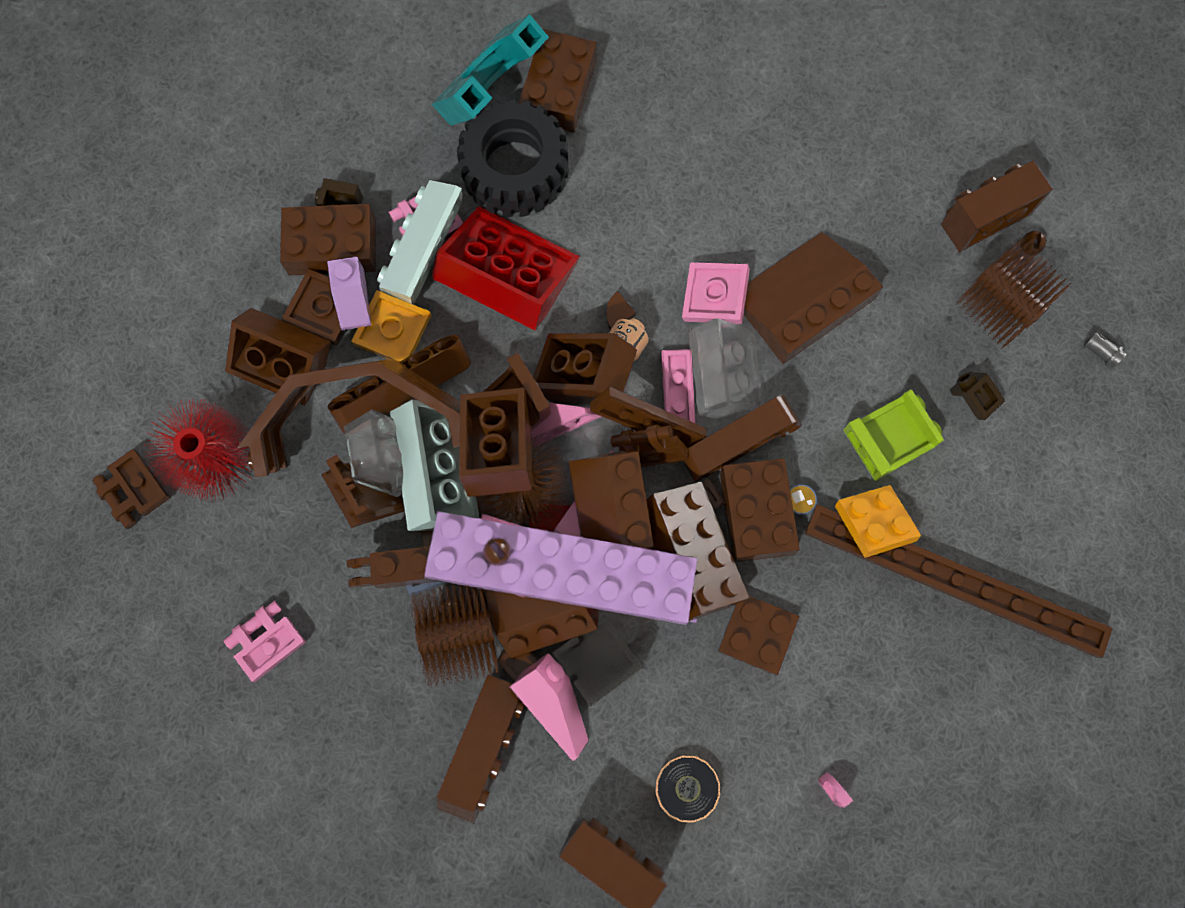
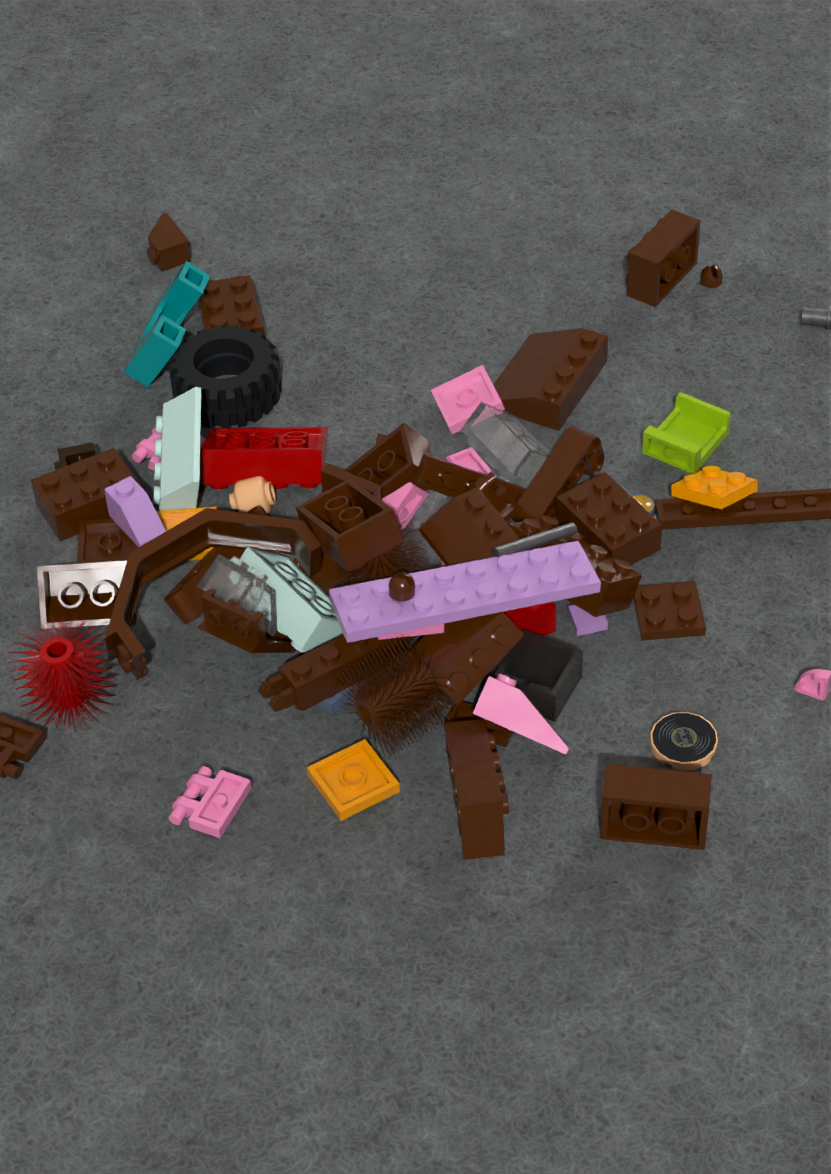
camera: 25 degrees left, 30 degrees down
dark brown bracket [950,372,1005,420] -> none
reddish brown piece [955,238,1071,348] -> none
none -> light nougat head [229,476,276,514]
none -> light orange plate [306,739,400,821]
none -> flat silver bar [492,522,577,558]

